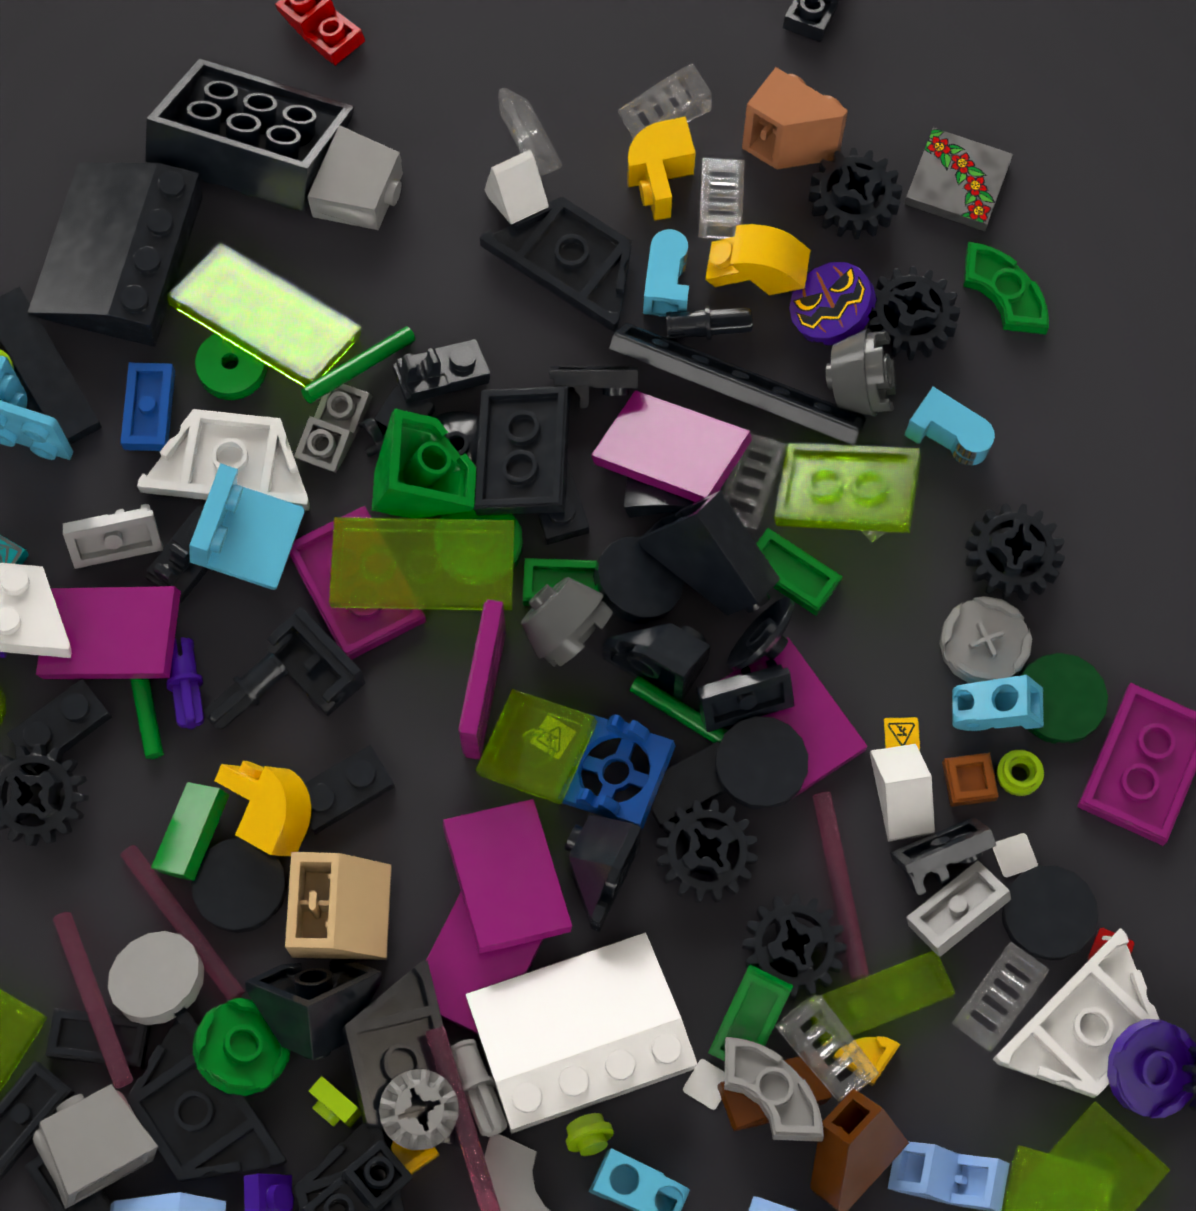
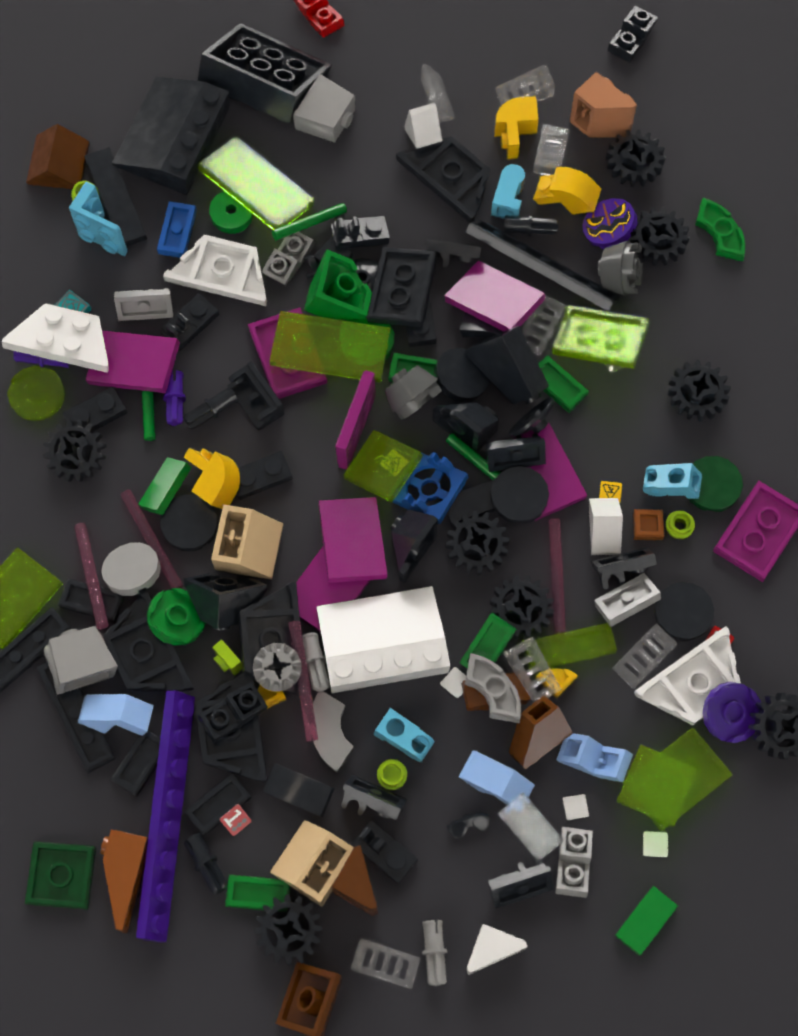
camera: 10 degrees right, 0 degrees up
medium azure bracket [189,463,305,590] -> none
lime plate [565,1113,614,1156] -> none
medium azure leg [904,387,995,465] -> none
flat silver tile [905,128,1013,231] -> none
light grey tile [939,596,1032,683] -> none
white sticker [993,833,1038,877] -> none

